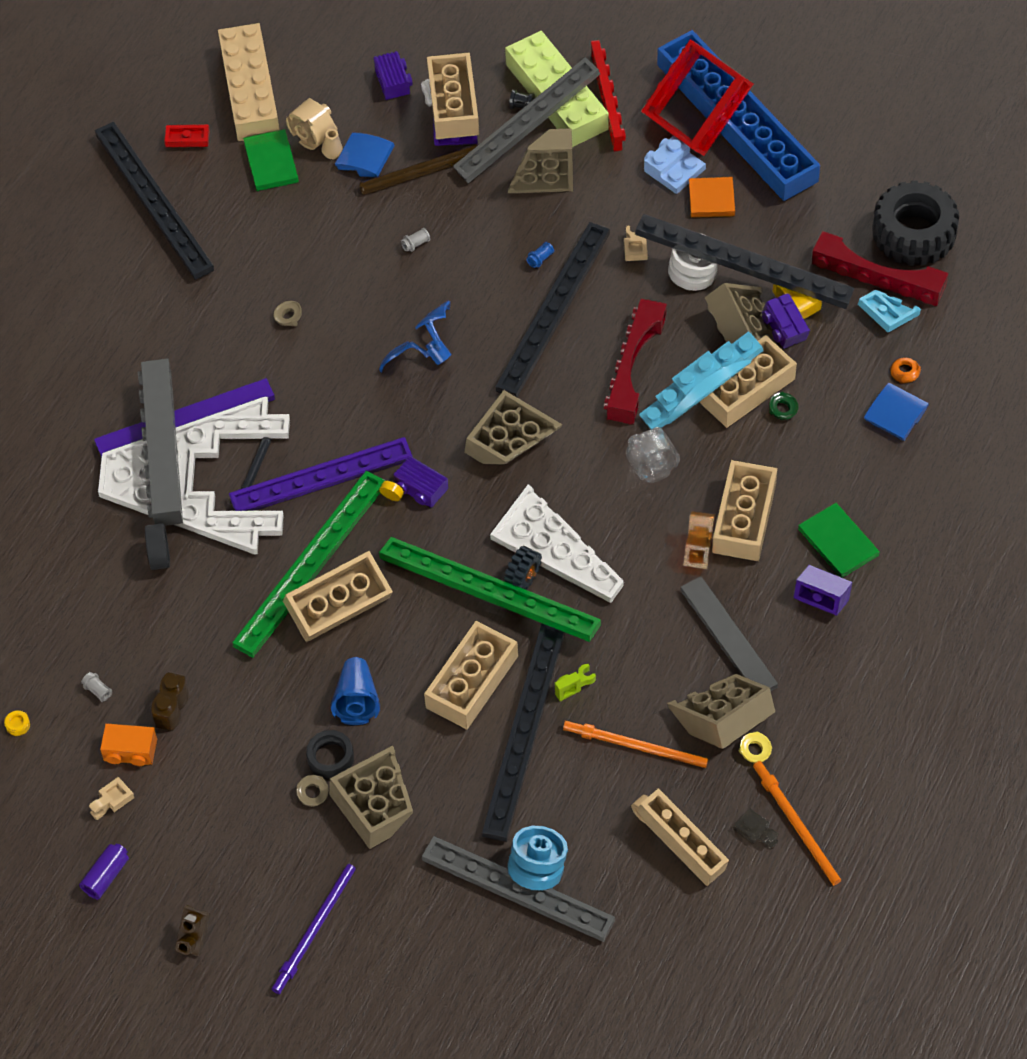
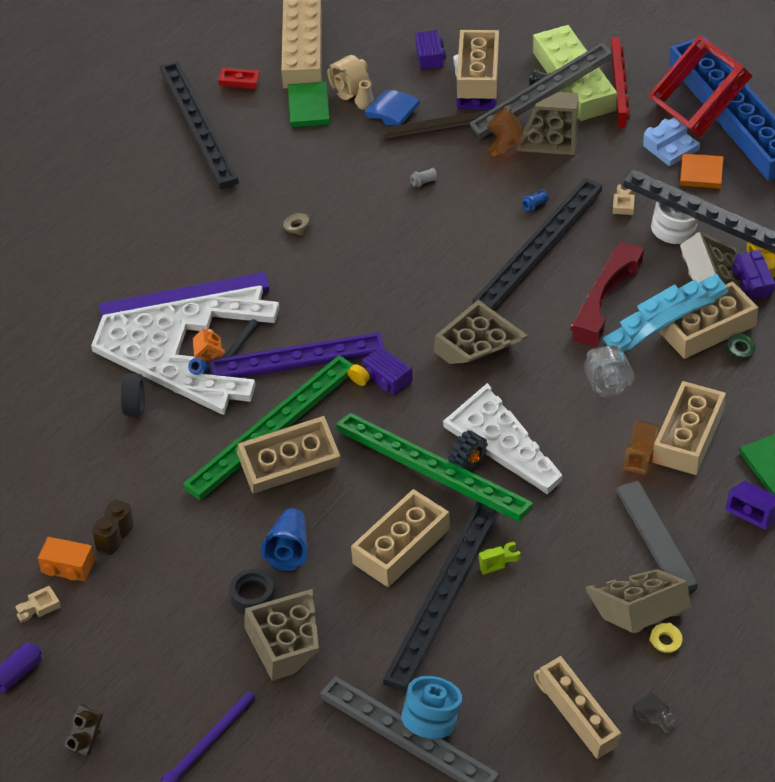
camera: 10 degrees right, 10 degrees down
light grey pin [81,672,112,702] -> none
dark grey brick [138,359,183,525] -> none
dark tan piece [297,775,329,807] -> none
blue plant [379,301,452,373] -> none
orange bar [563,721,708,768] -> none
orange bar [753,761,841,886] -> none
none -> blue pin [188,358,210,375]
none -> orange brick [193,328,225,364]
none -> clear orange brick [487,107,522,157]

